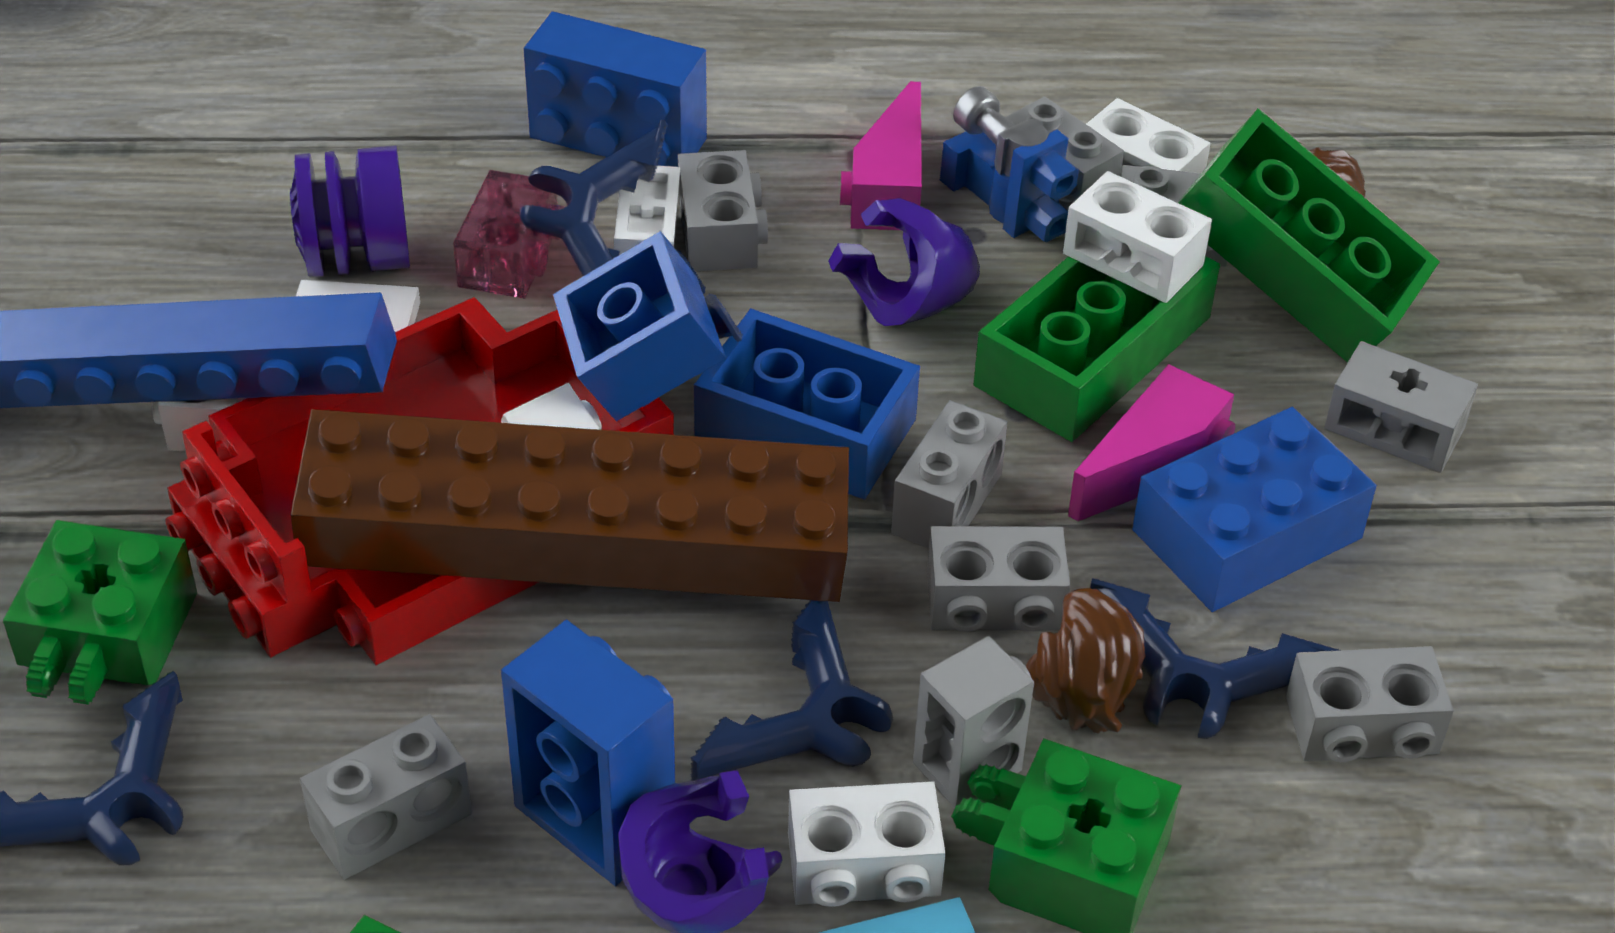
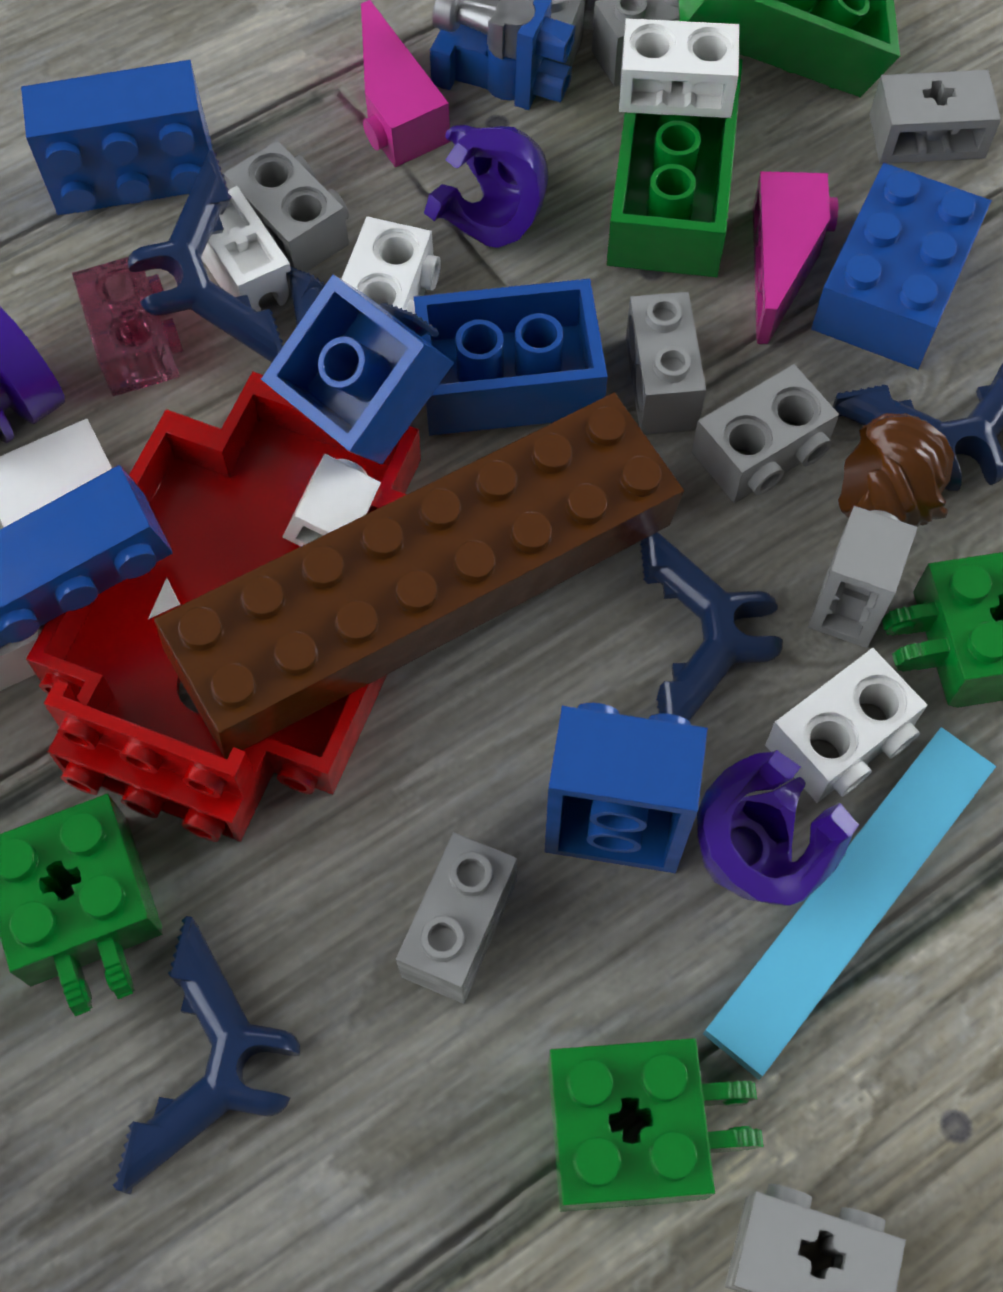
camera: 30 degrees left, 20 degrees up
none -> white brick [342,216,441,314]

